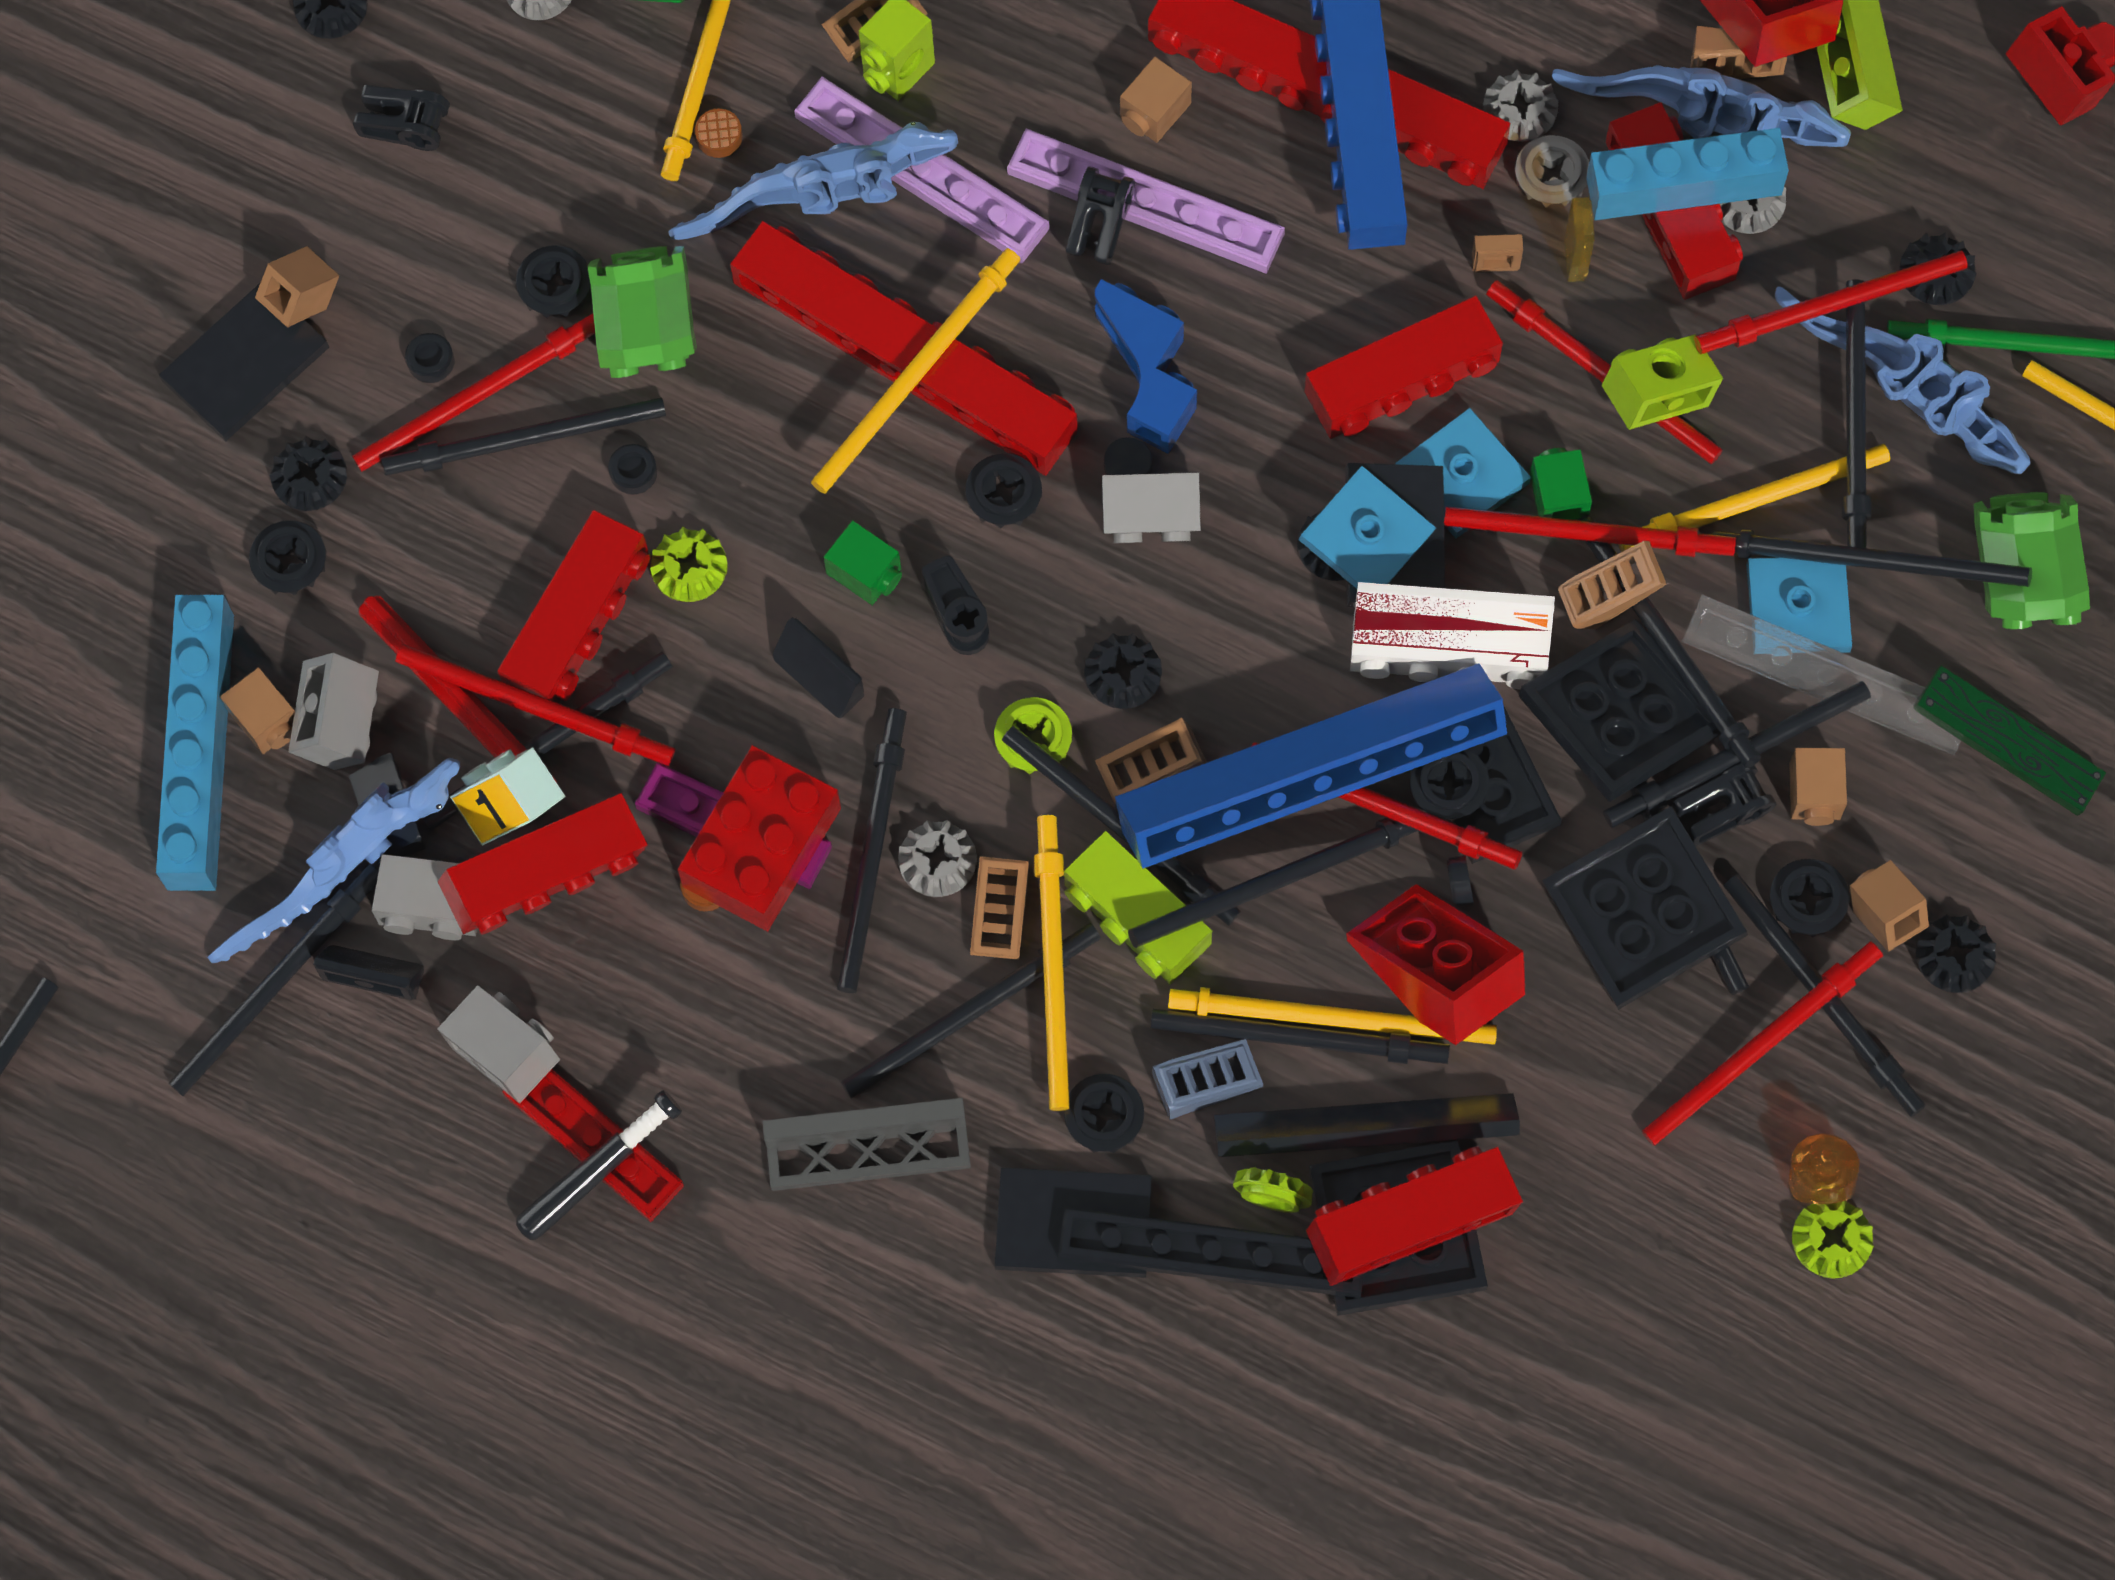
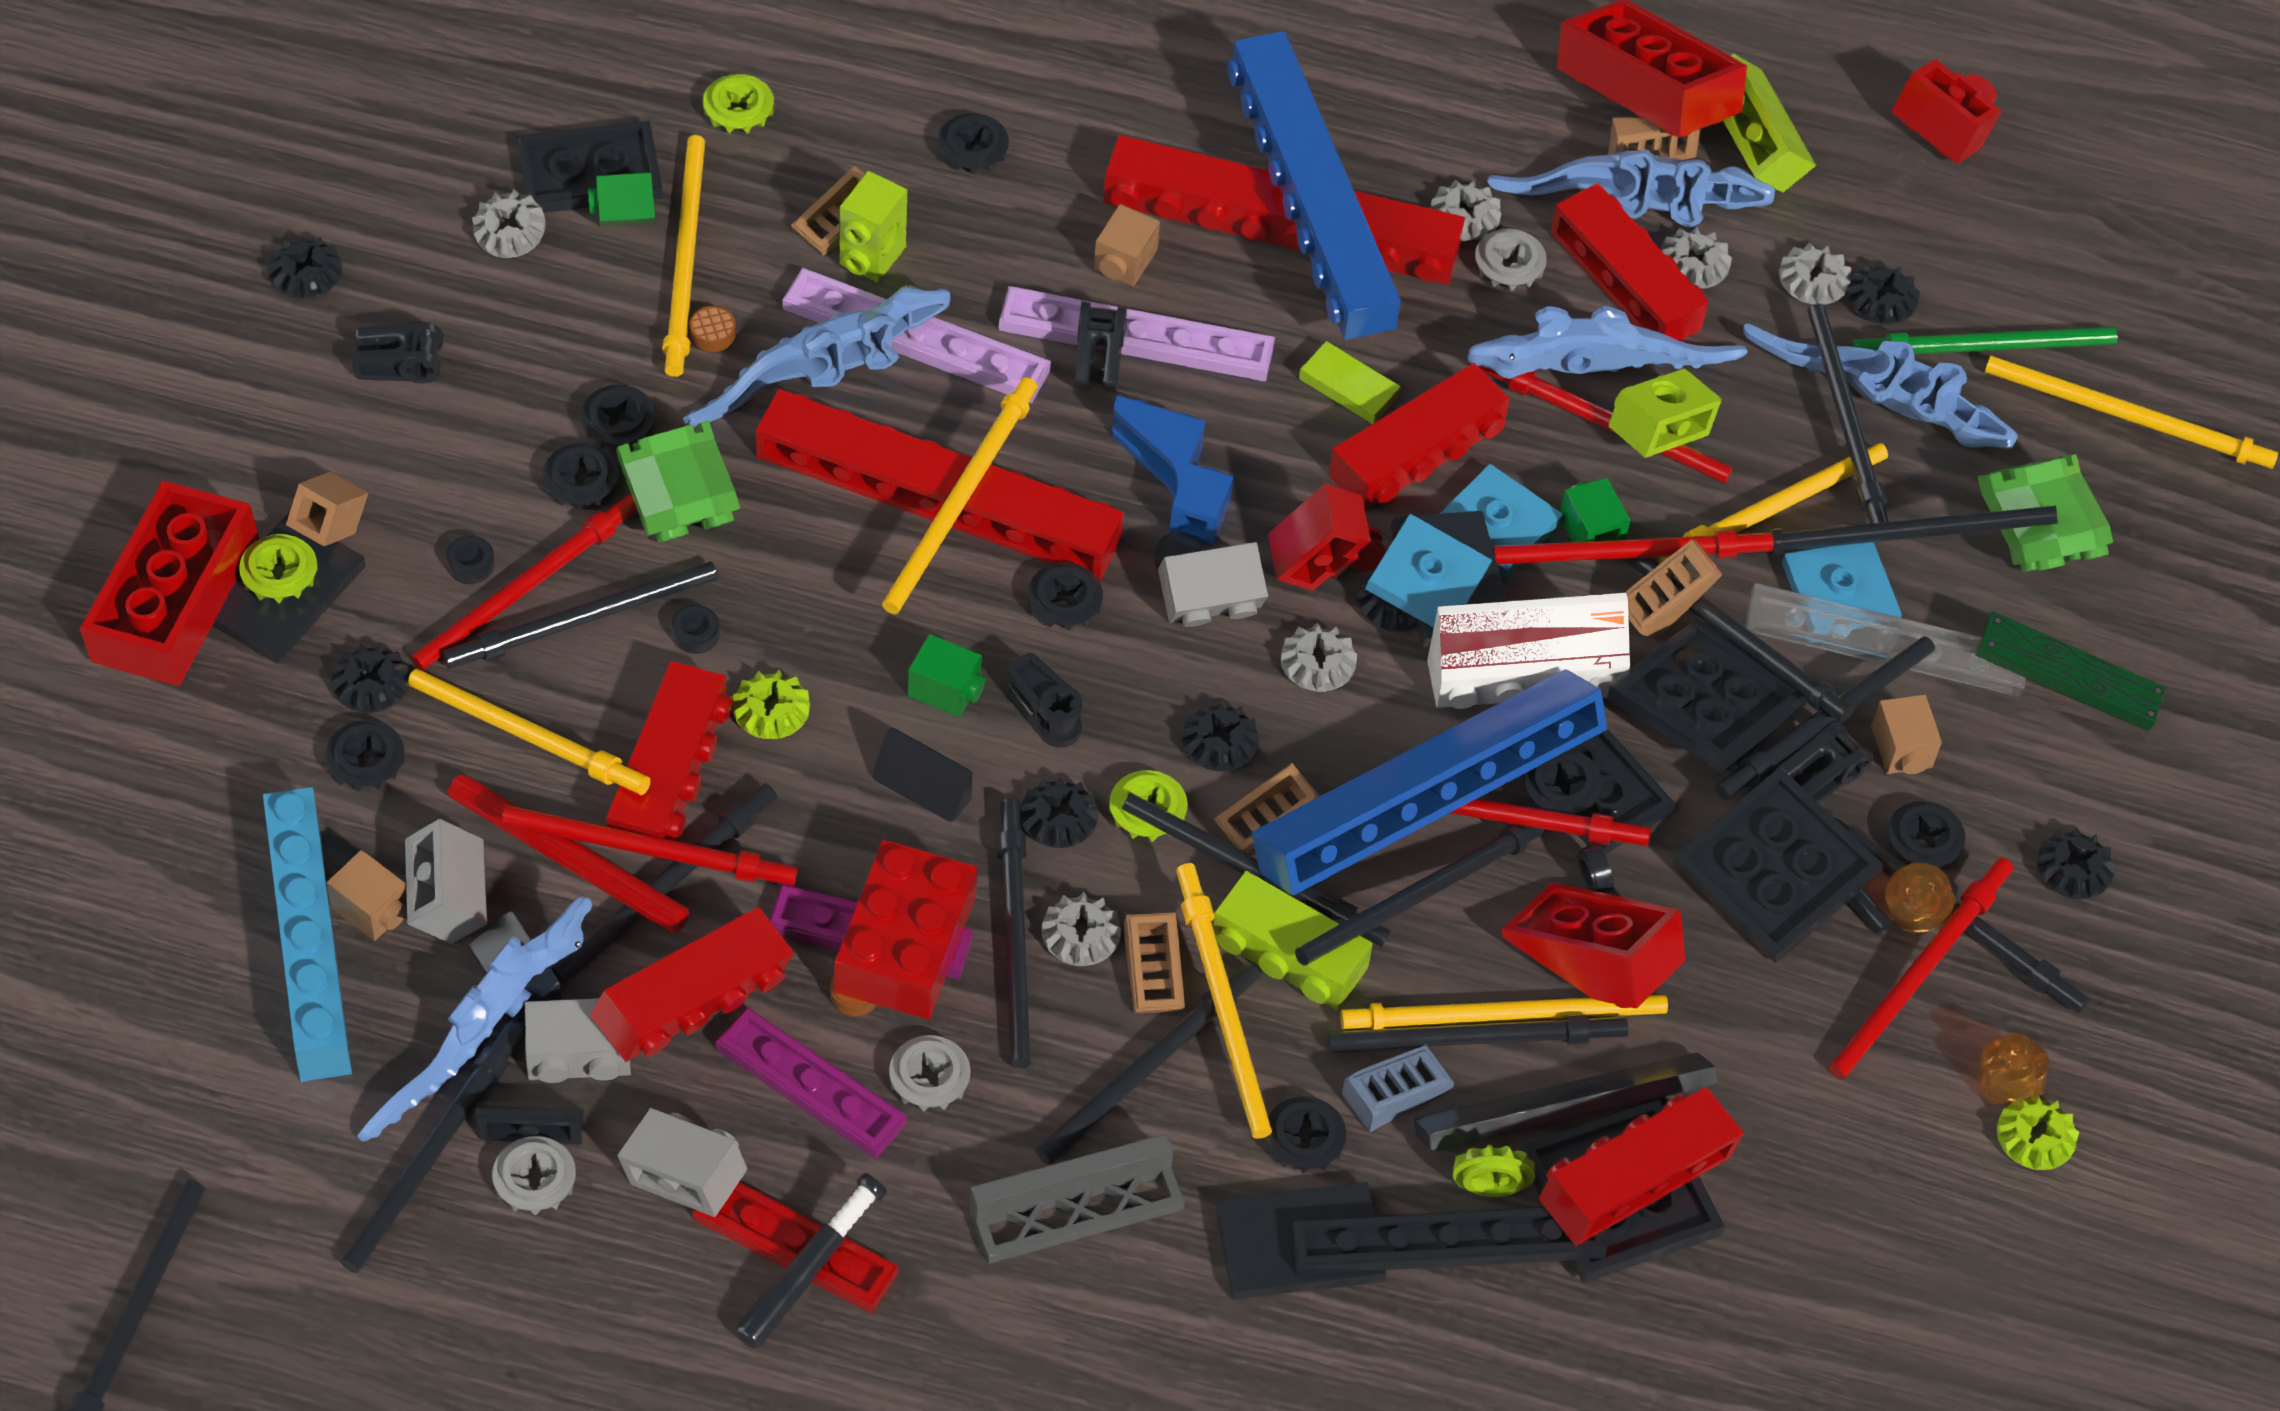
camera: 20 degrees left, 15 degrees down
brick [450,747,566,846] -> none
medium nougat tile [1472,234,1523,272] -> none
clear yellow tile [1564,197,1595,282] -> none
dark azure brick [1586,128,1789,220] -> none
red bar [1694,251,1968,355] -> none
medium nougat brick [1850,860,1929,952] -> none
none -> red brick [80,480,259,687]
none -> lime gear [239,534,318,604]
none -> yellow bar [408,669,650,795]
none -> light grey gear [492,1136,576,1216]
none -> black gear [580,385,655,448]
none -> magenta tile [715,1007,907,1160]
none -> light grey gear [889,1035,971,1112]
none -> black gear [1020,776,1099,848]
none -> red brick [1268,483,1386,591]
none -> light grey gear [1281,622,1357,692]
none -> lime tile [1299,341,1401,424]
none -> medium blue animal [1468,306,1748,379]
none -> light grey gear [1779,242,1851,304]
none -> clear orange piece [1885,863,1957,932]

